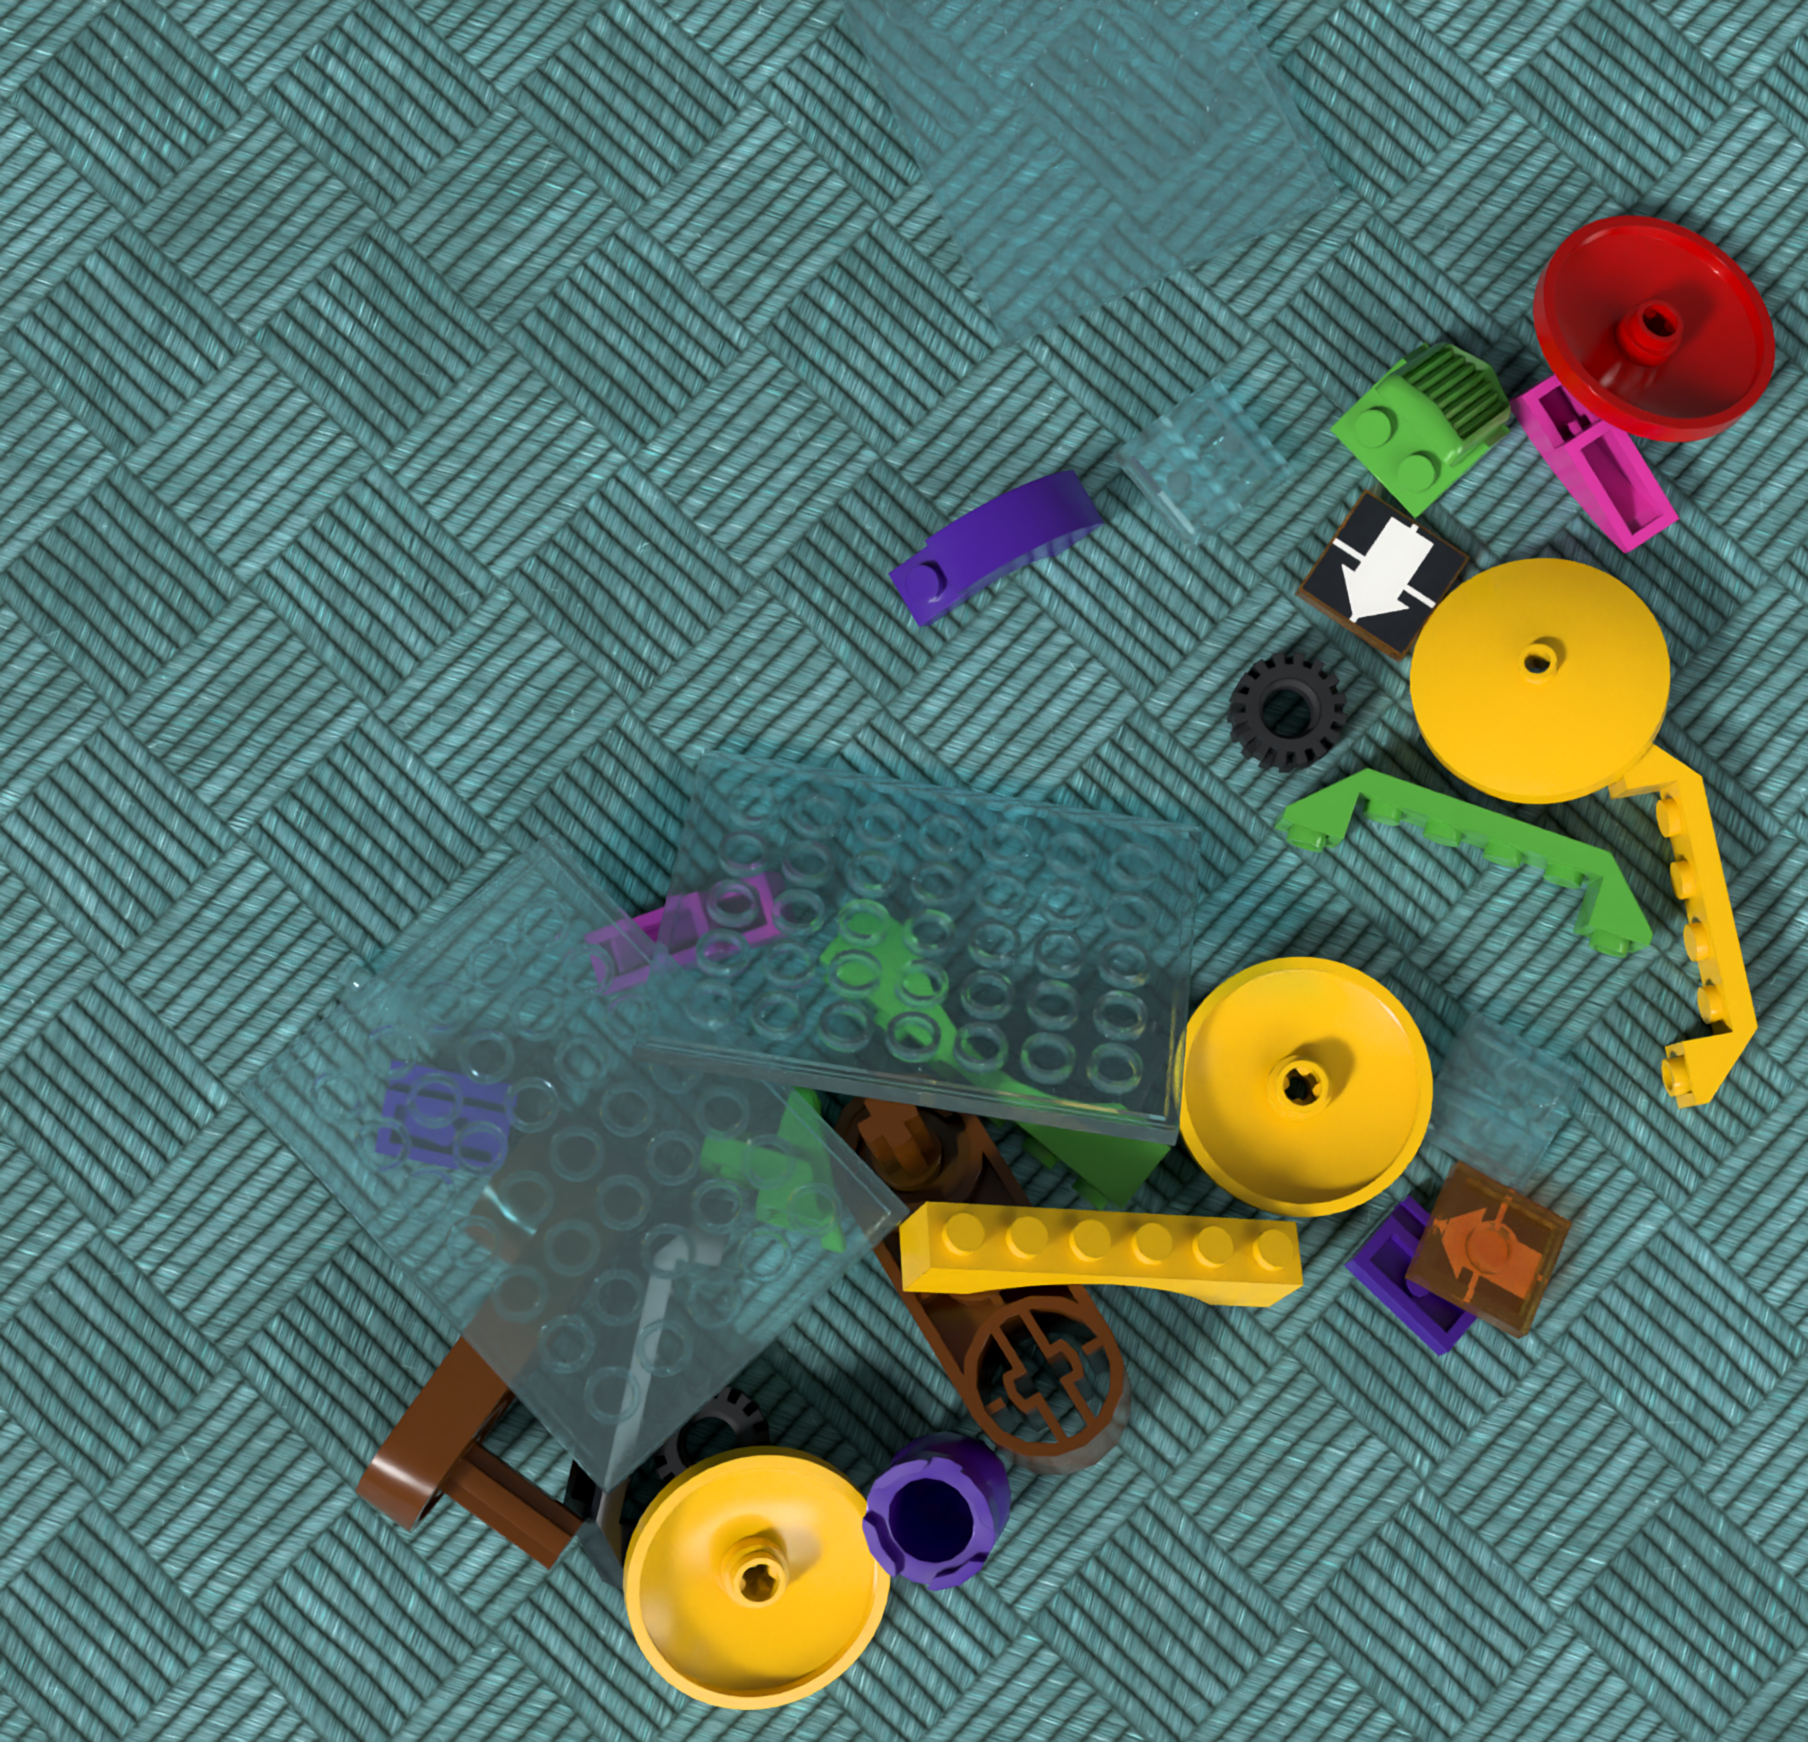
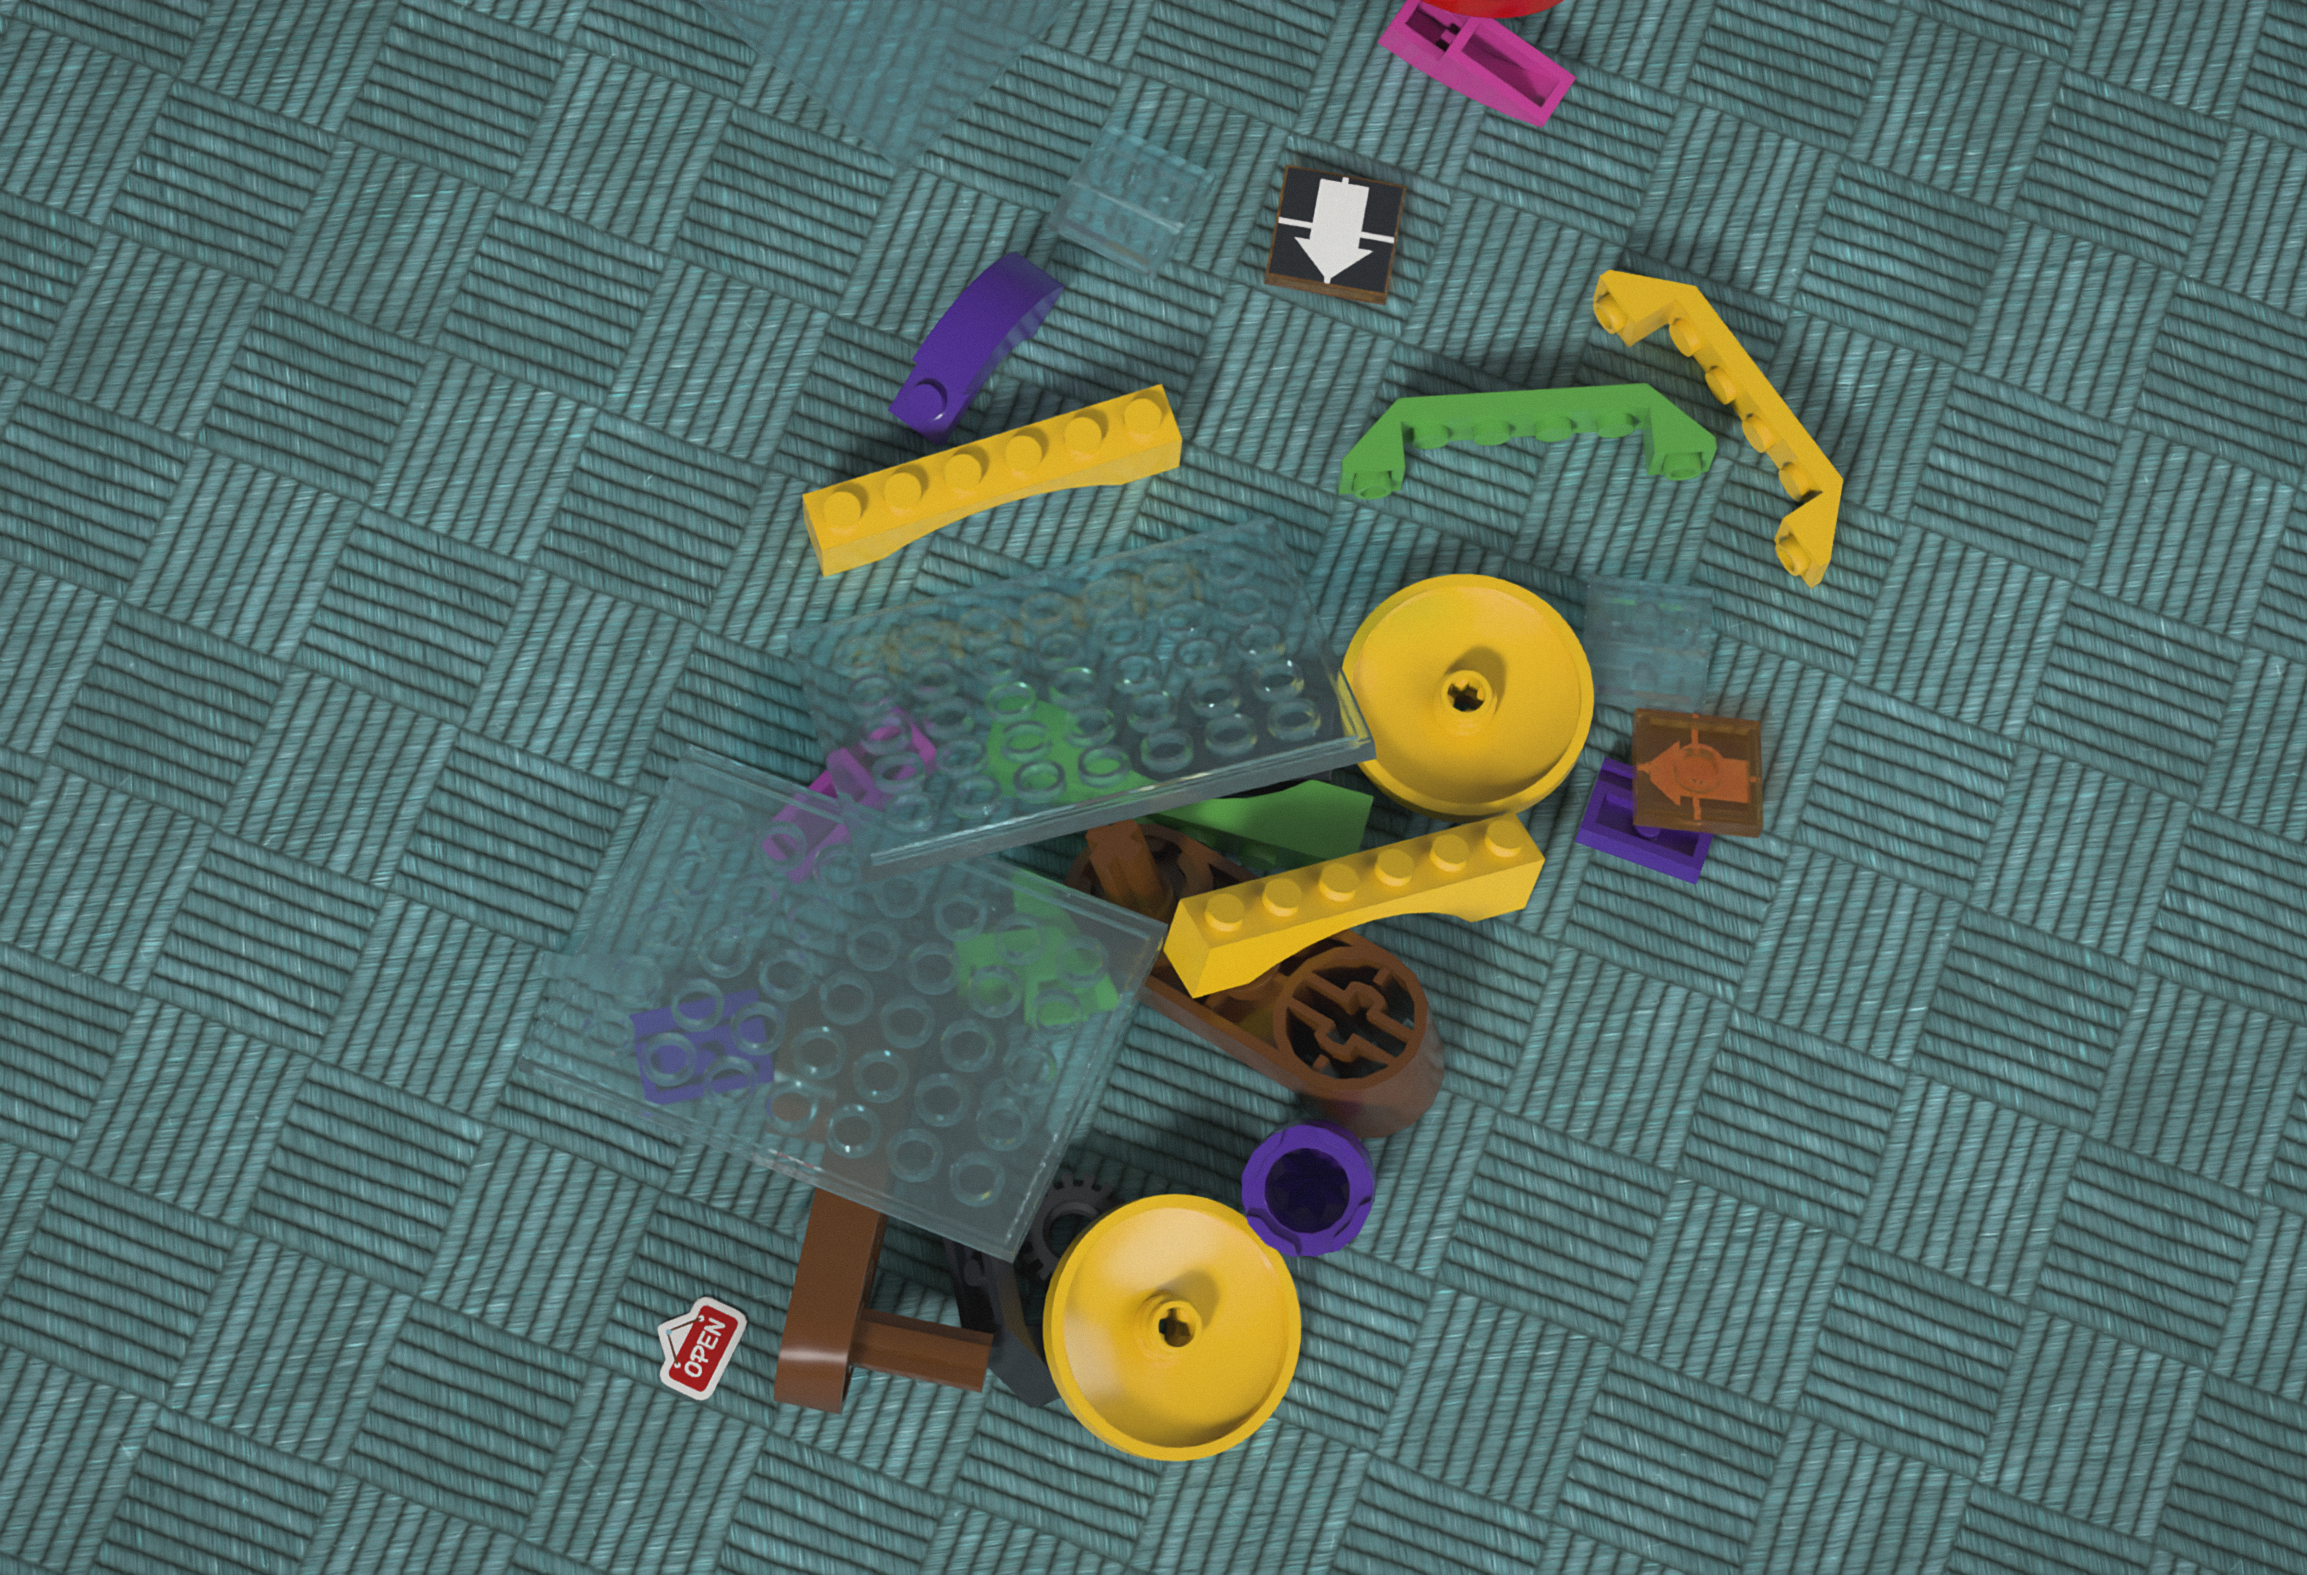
camera: 25 degrees left, 10 degrees down
black tyre [1227,652,1347,773] -> none
bright green piece [1330,342,1511,518] -> none
yellow dish [1410,558,1670,804] -> none
none -> sticker [658,1297,747,1400]
none -> yellow arch [802,384,1182,577]

